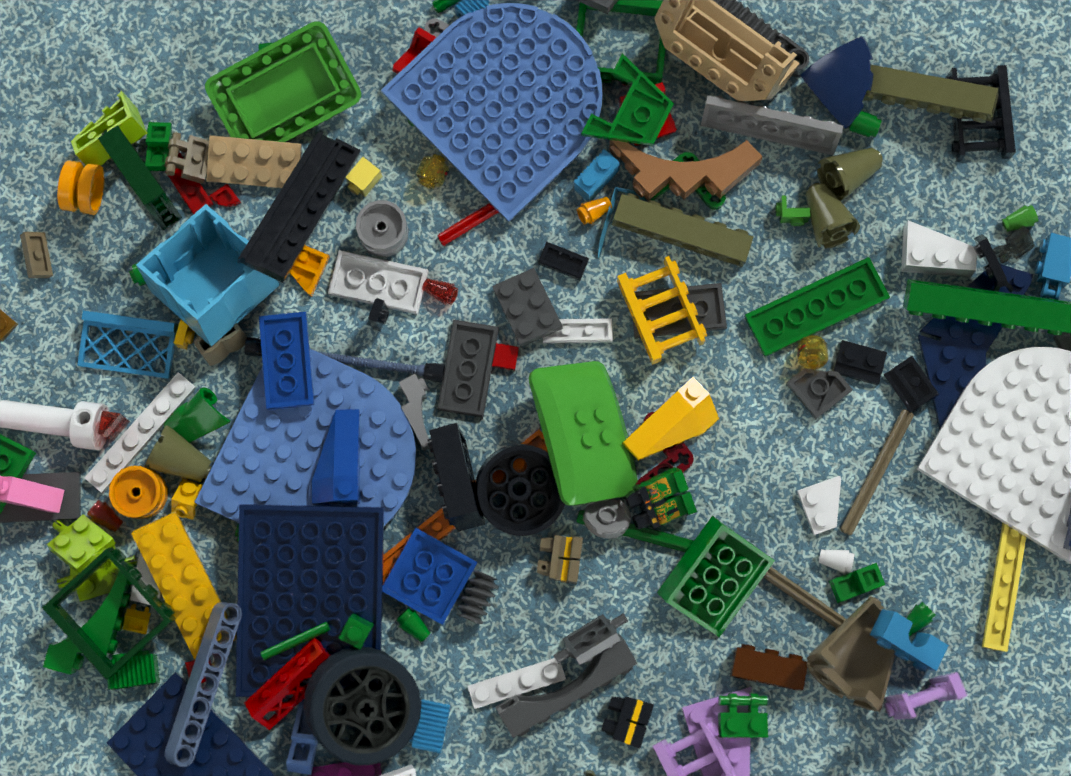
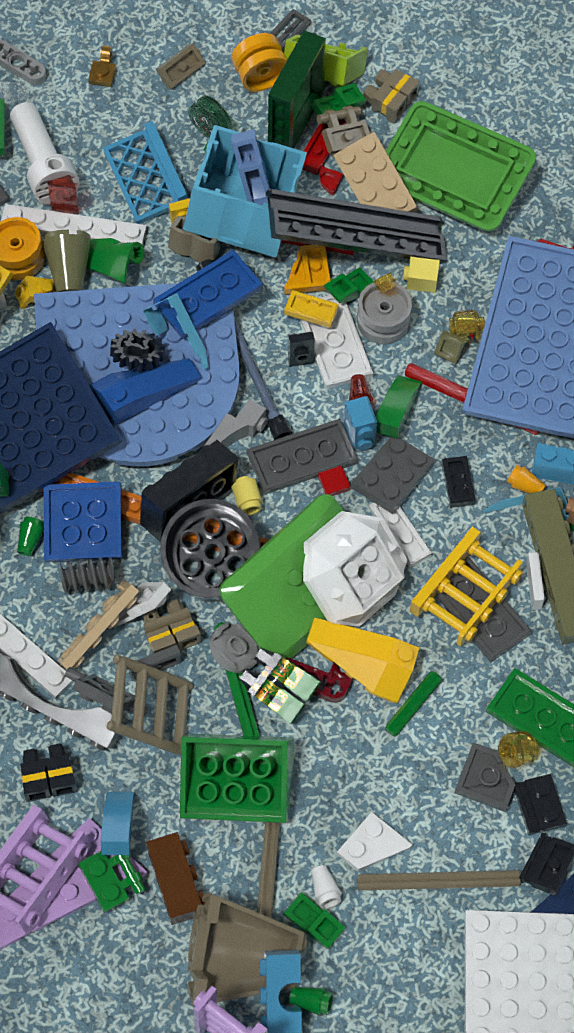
camera: 55 degrees right, 15 degrees down
none -> tan wing [57,580,139,669]
none -> dark azure slope [101,792,134,855]
none -> dark tan bar [106,654,193,755]
none -> black gear [110,329,165,372]
none -> white wing [116,582,171,626]
none -> dark grey tile [128,645,181,682]
none -> medium azure piece [143,293,208,370]
none -> clear green head [188,95,232,139]
none -> medium blue slope [231,129,270,205]
none -> light yellow brick [232,476,262,516]
none -> dark grey tile [270,9,311,53]
none -> yellow plate [284,290,339,328]
none -> white piece [303,511,407,627]
none -> green slope [324,267,374,303]
none -> dark azure brick [344,396,377,450]
none -> dark tan hips [363,69,420,124]
none -> clear yellow plate [373,272,397,293]
none -> green slope [376,375,422,439]
none -> green axle [385,671,441,737]
none -> olive tile [434,330,466,364]
none -> white tile [526,552,545,610]

